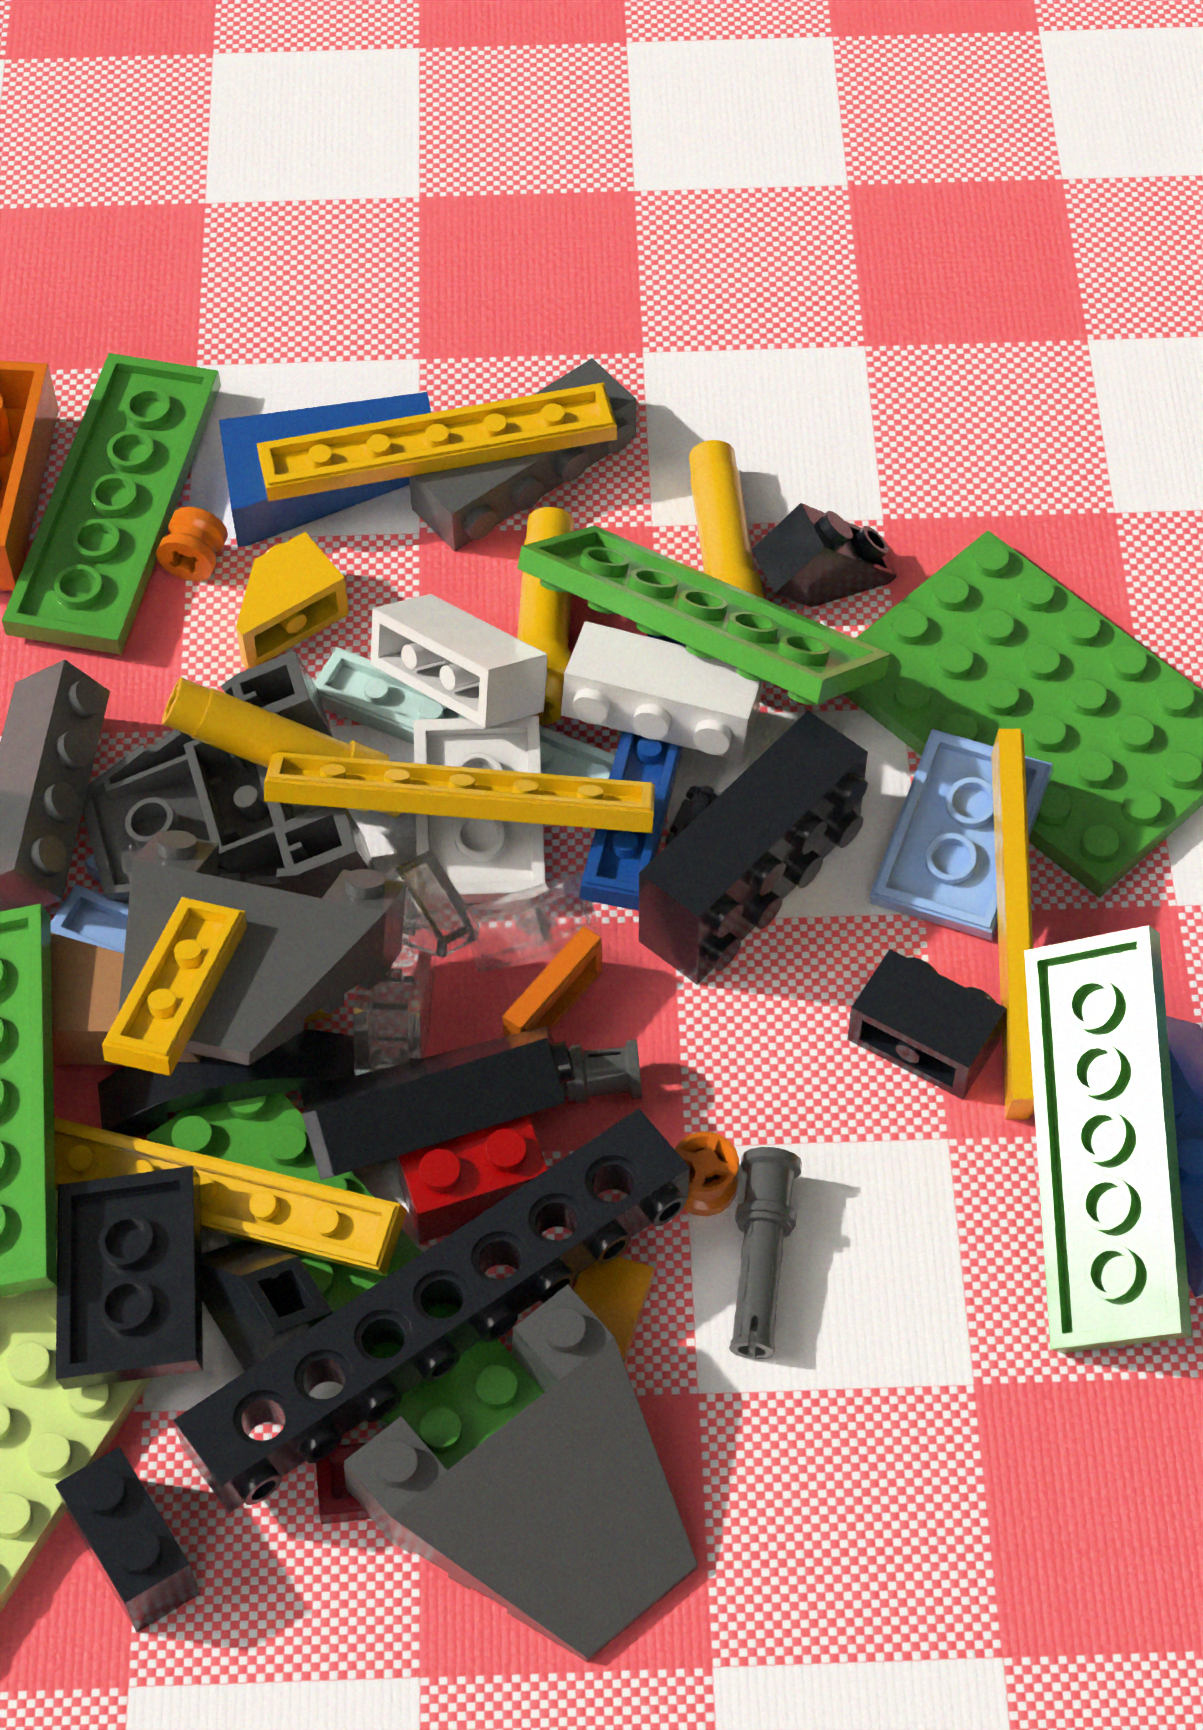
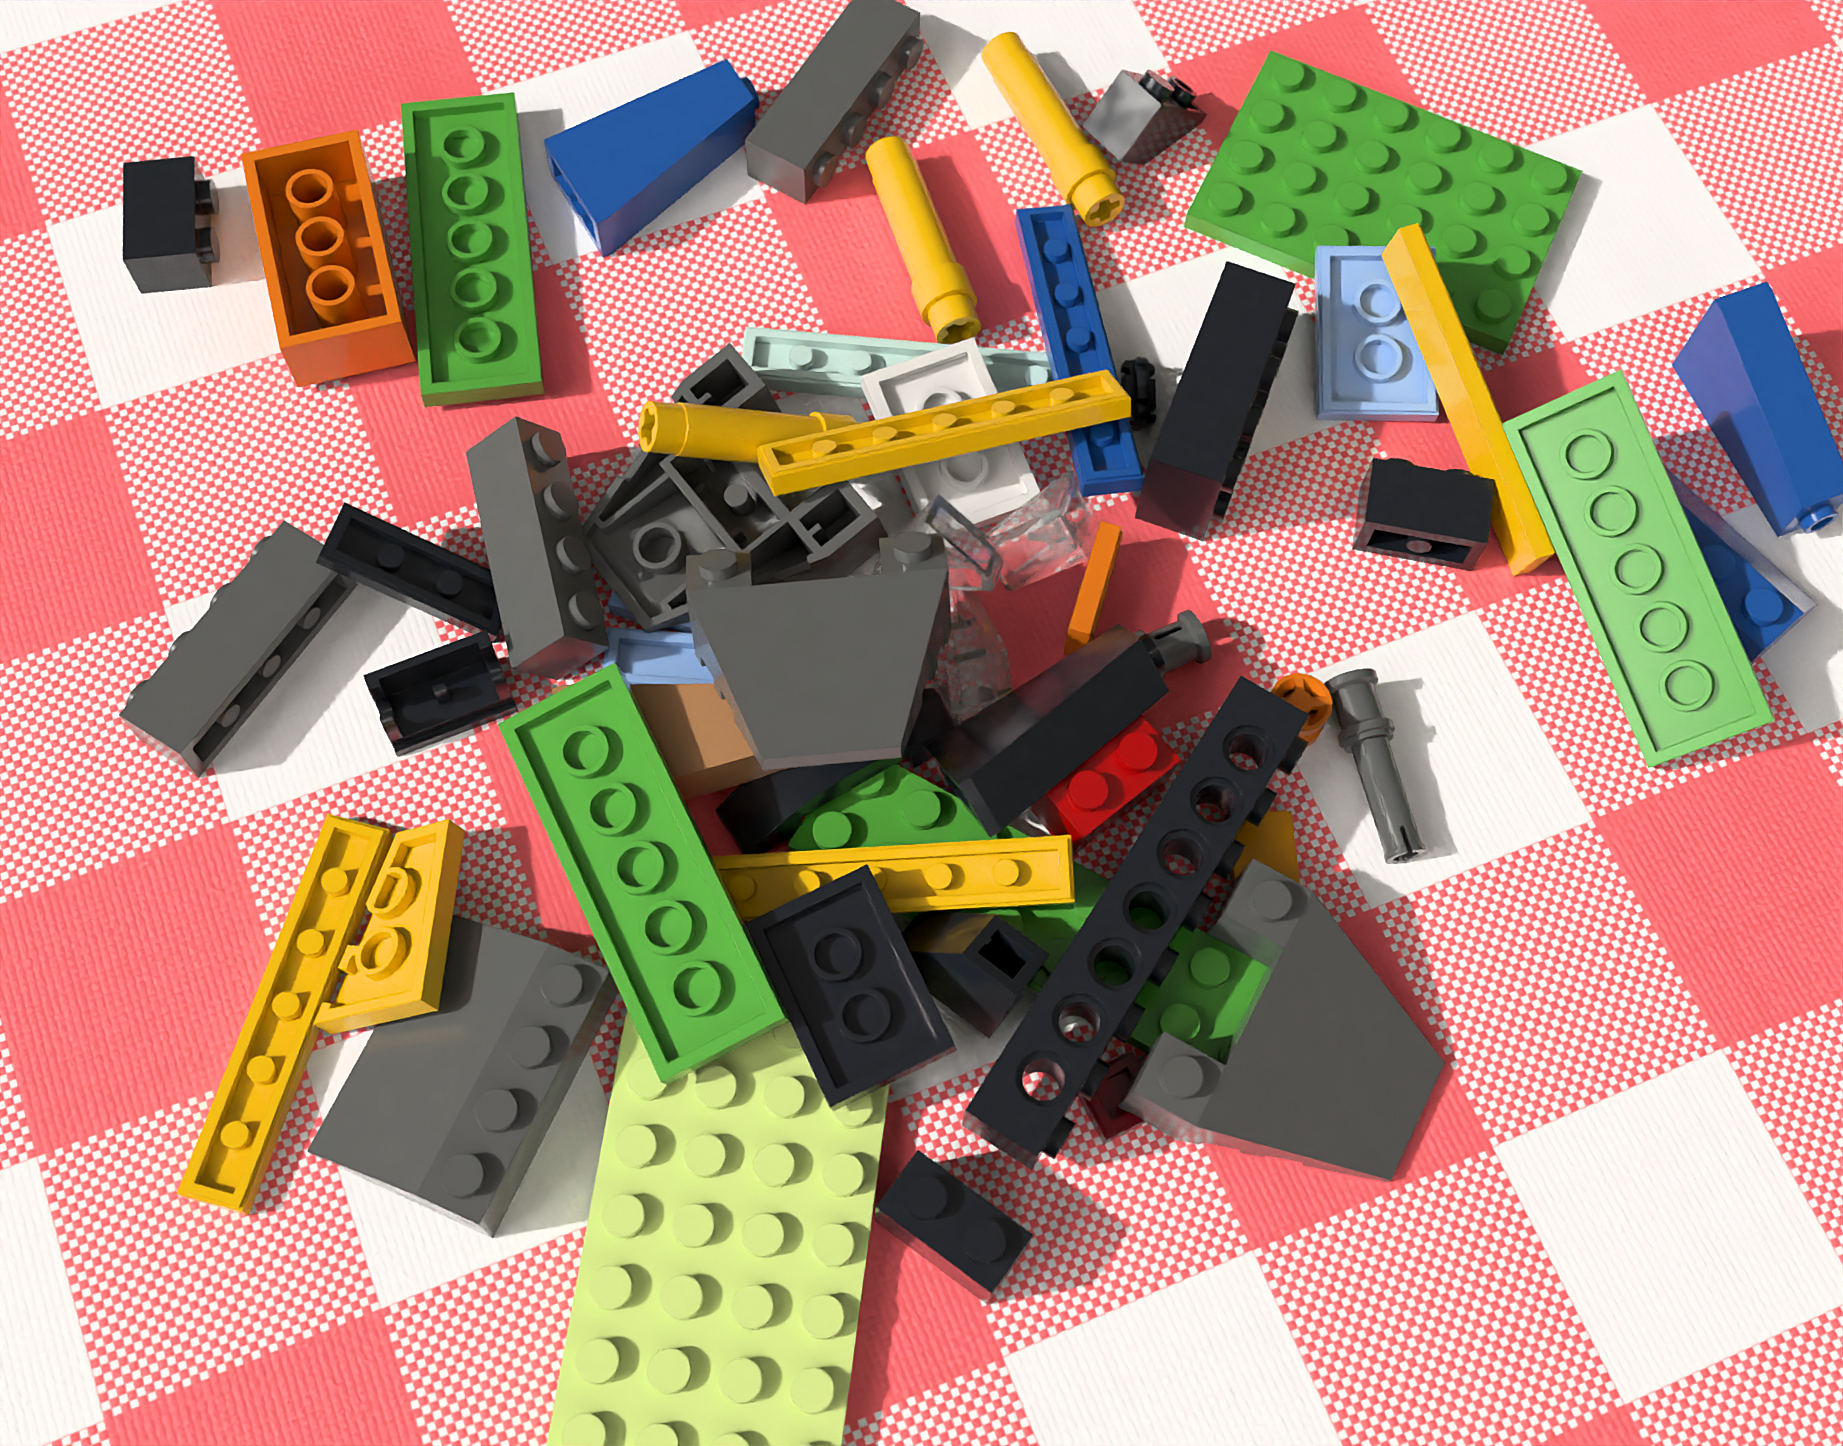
camera: 25 degrees left, 10 degrees up
yellow tile [102,897,247,1076] -> none
orange wheel [156,507,228,582] -> none
yellow slope [236,532,349,669] -> none
yellow tile [257,382,617,502] -> none
white brick [371,594,547,728] -> none
bright green plate [517,525,891,705] -> none
white brick [561,621,763,761] -> none

